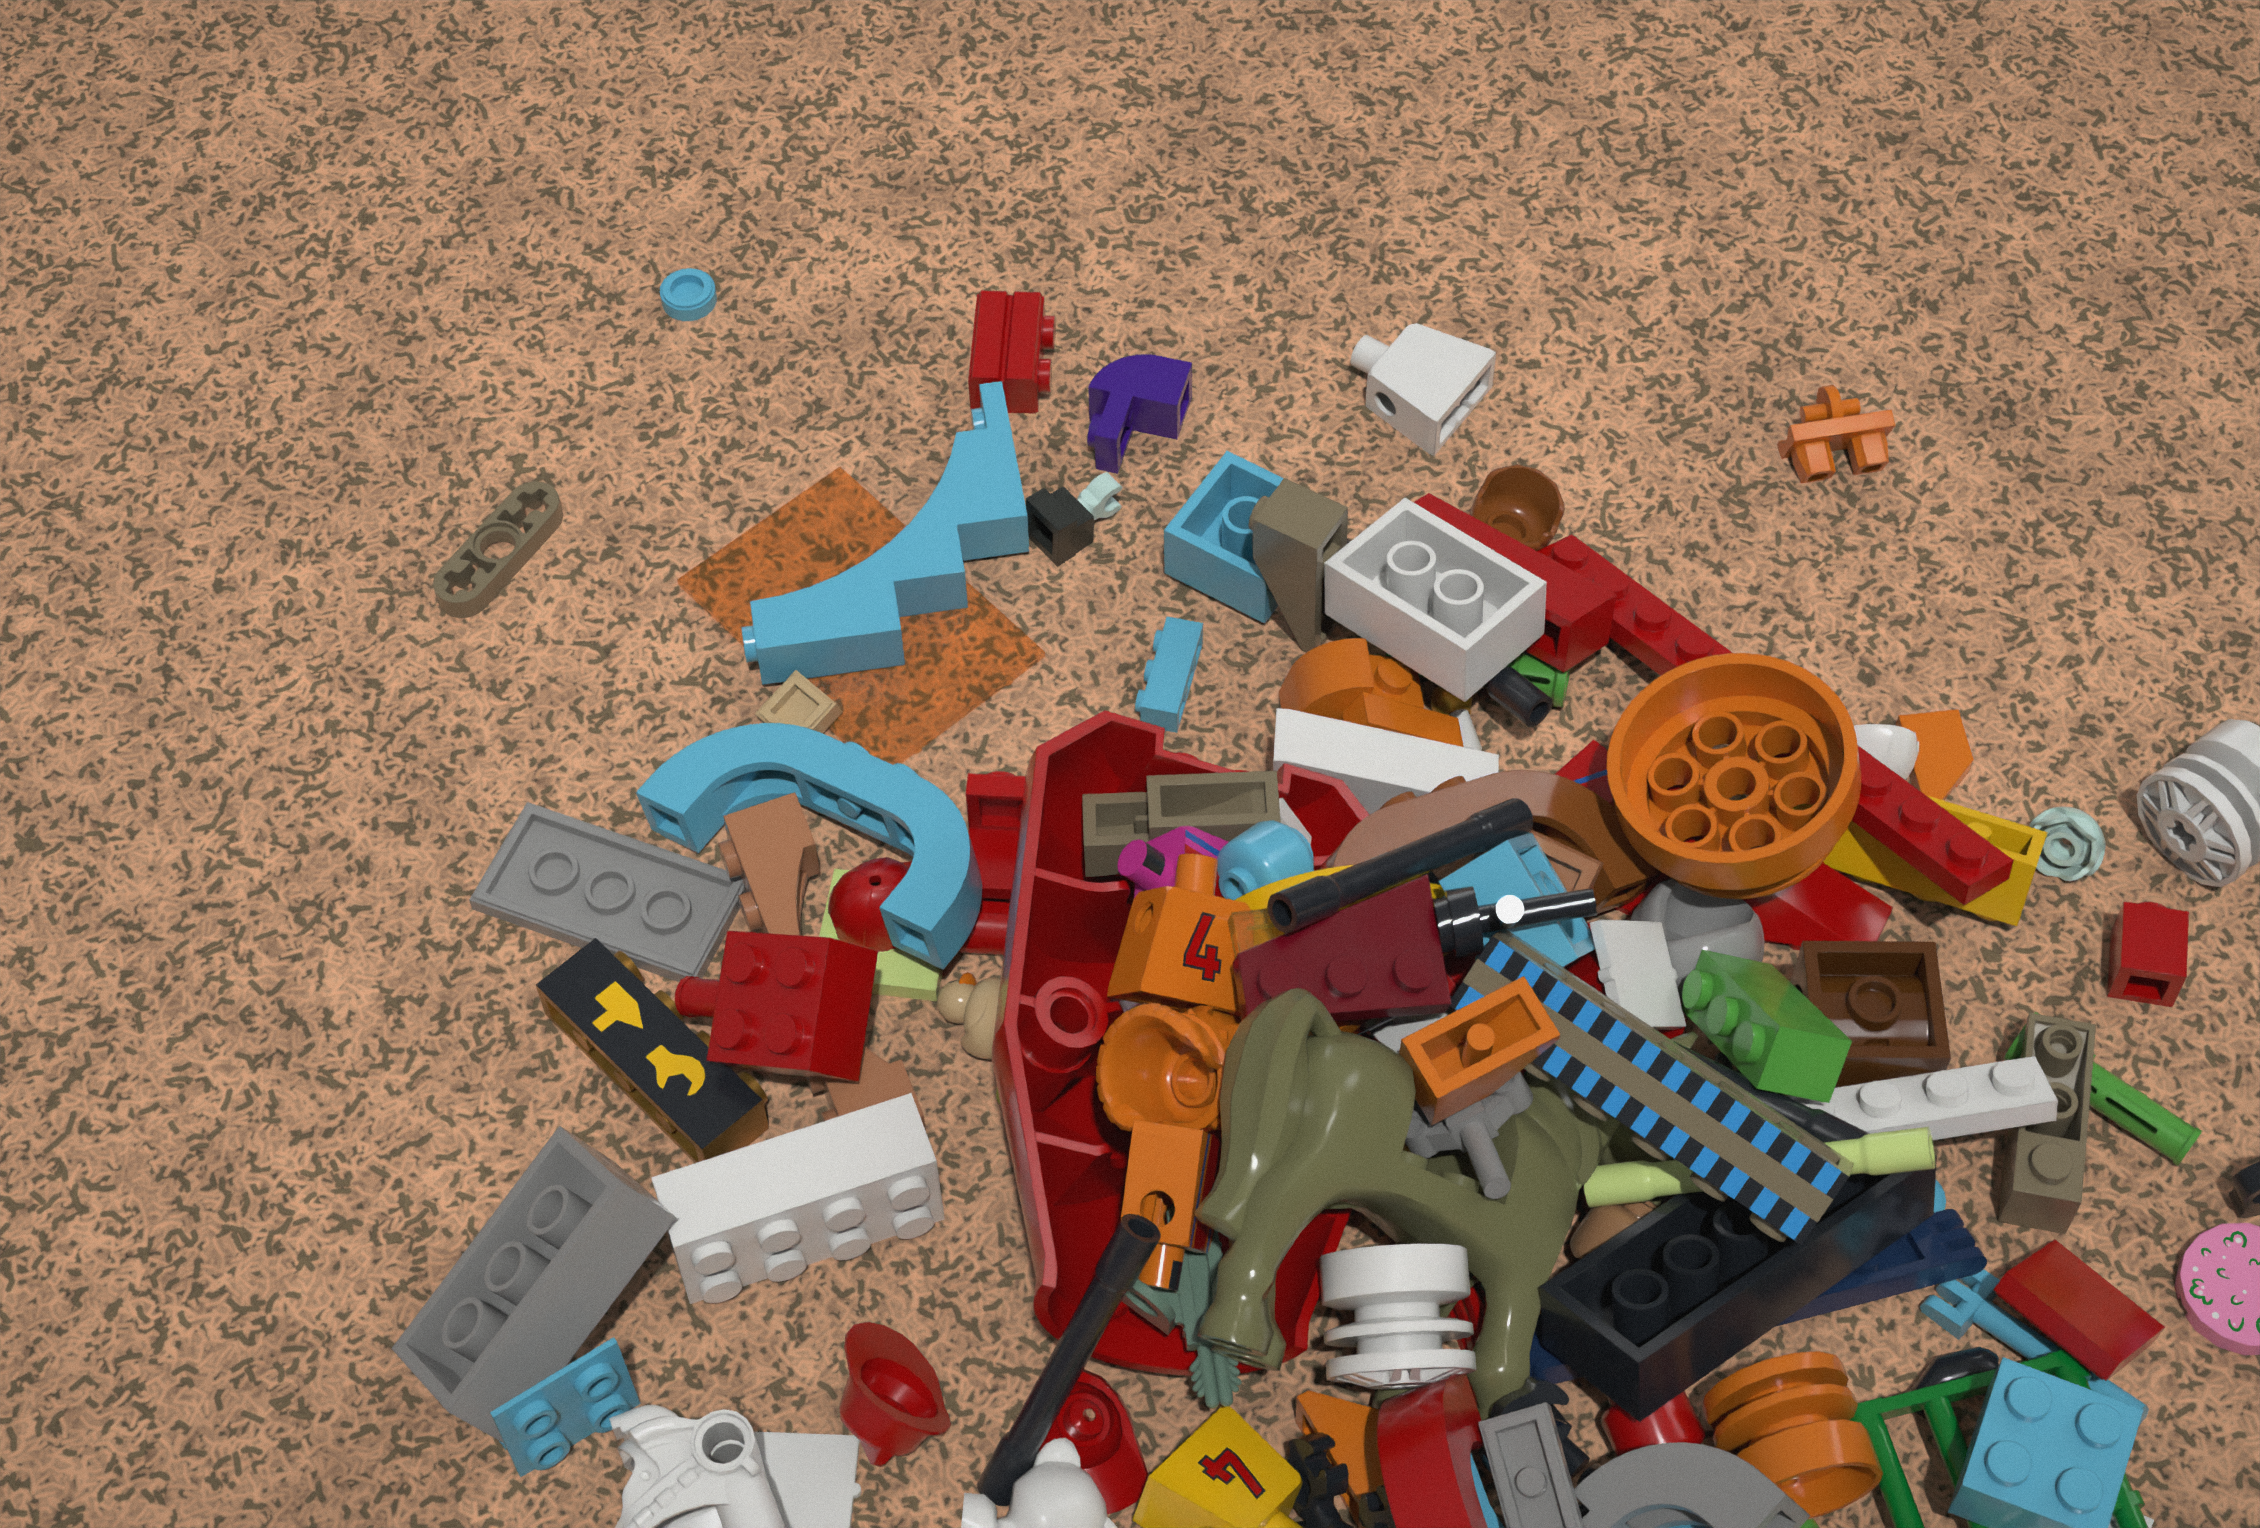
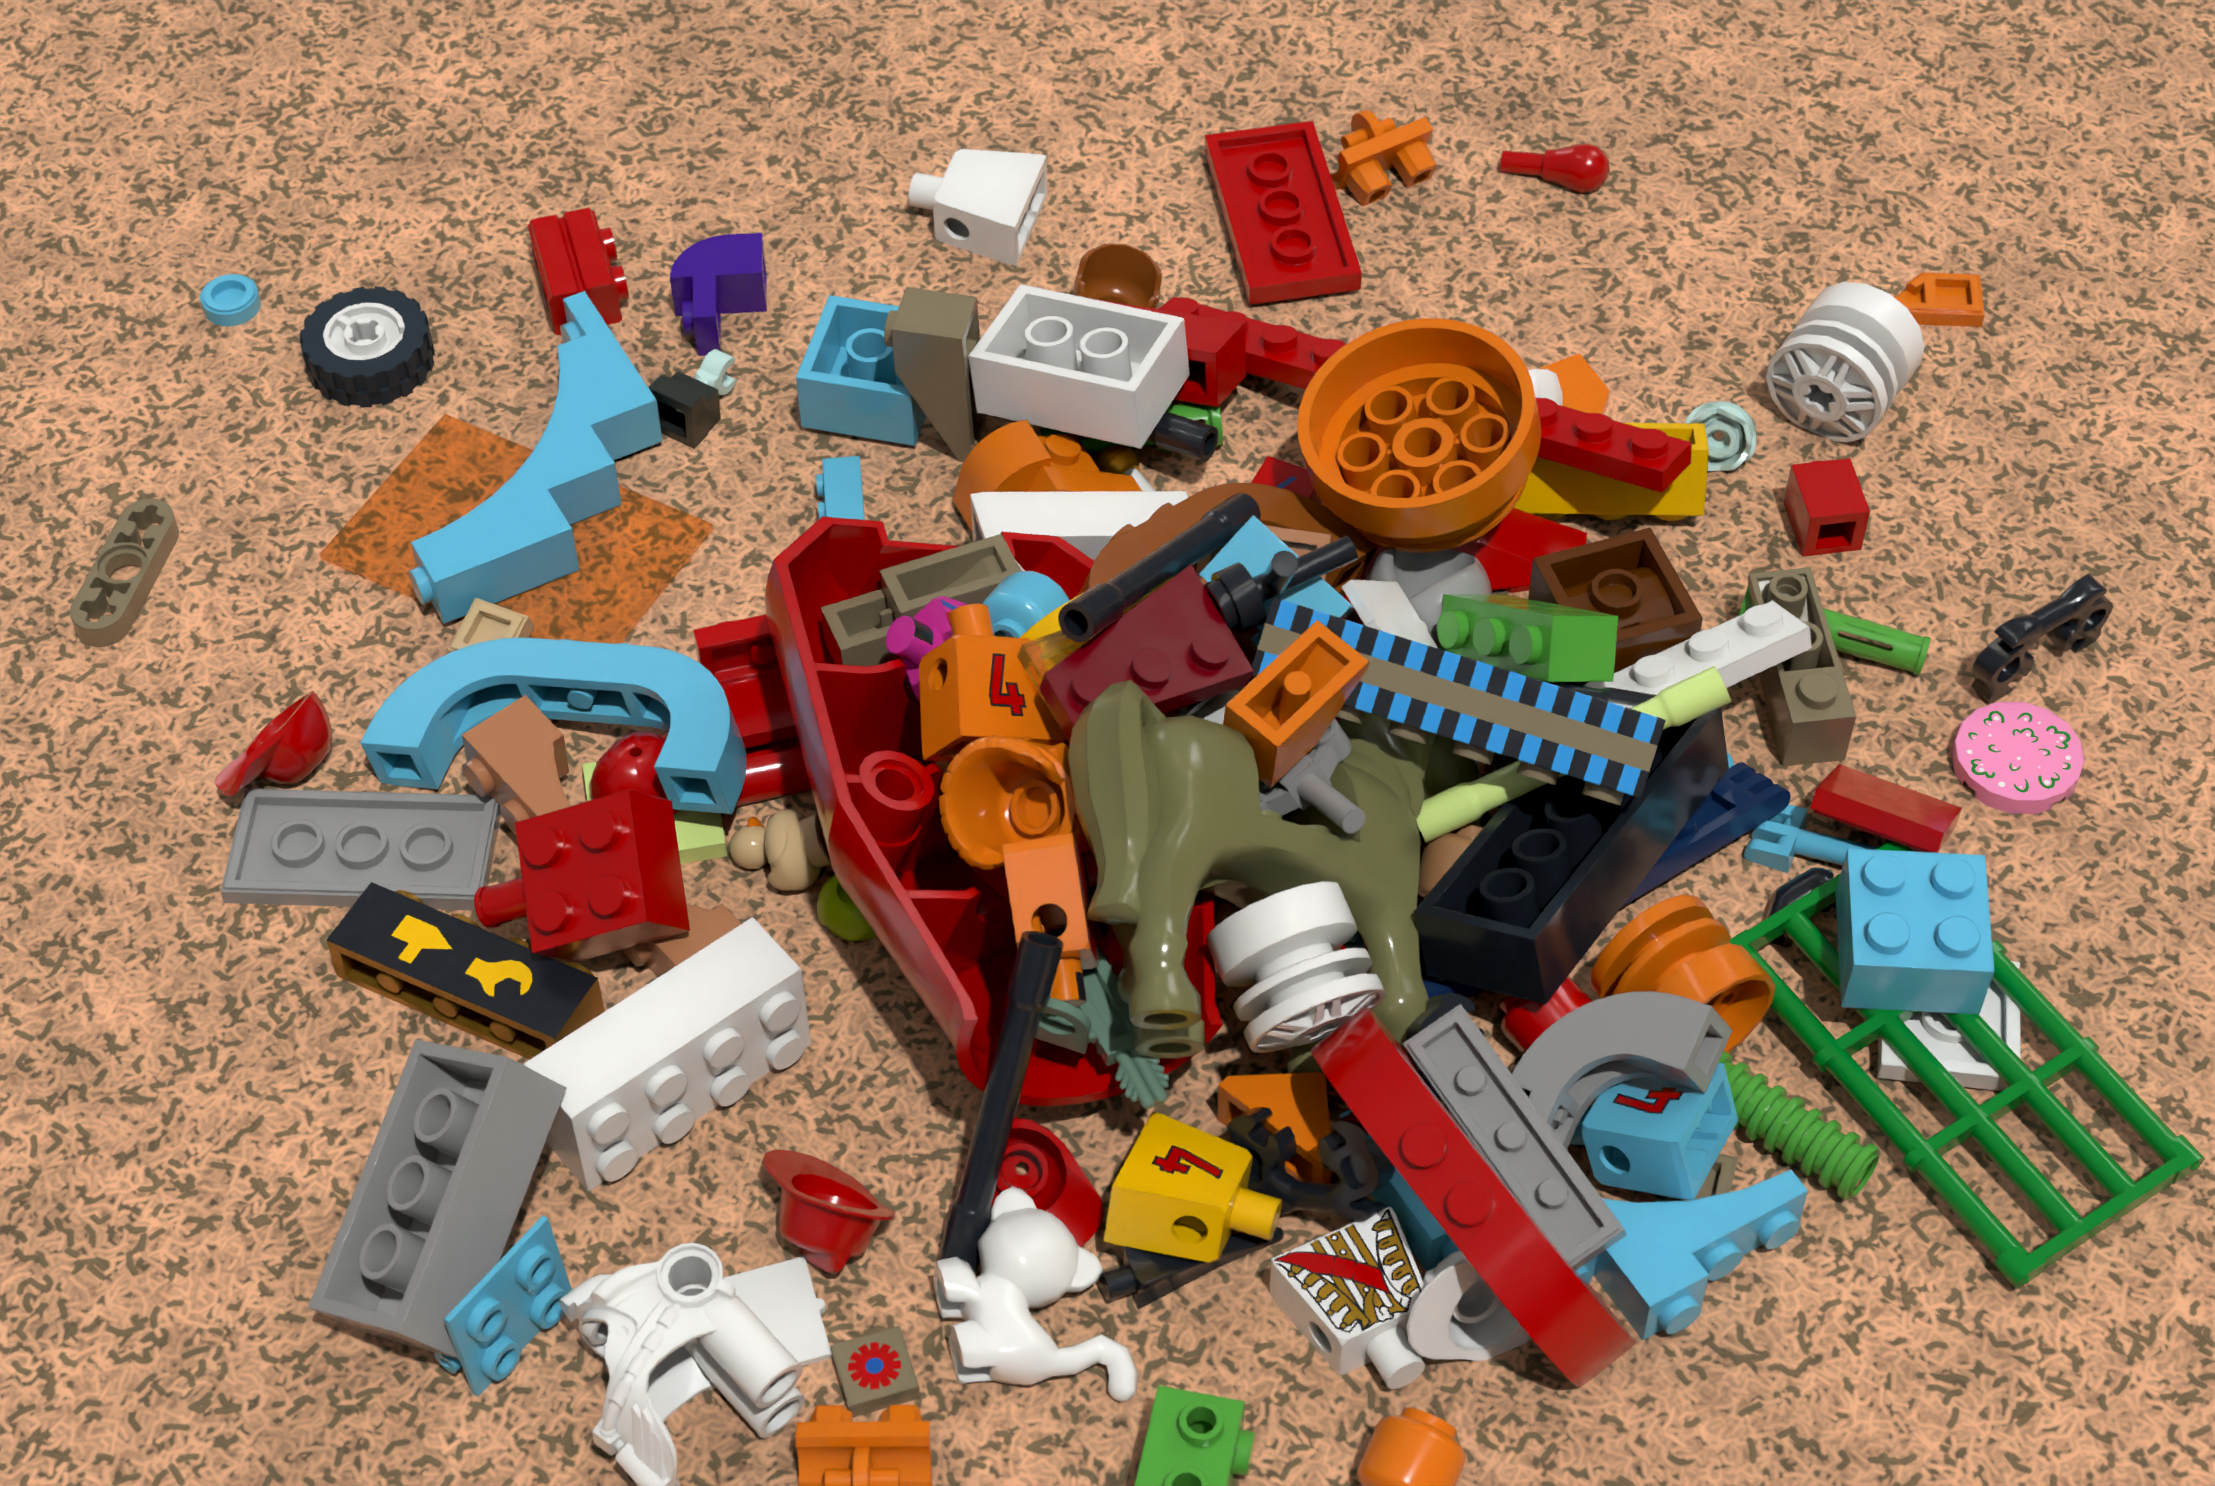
camera: 20 degrees left, 5 degrees down
none -> red cap [215,691,332,797]
none -> black wheel [299,286,435,408]
none -> red plate [1204,121,1362,305]
none -> red piece [1500,143,1610,193]

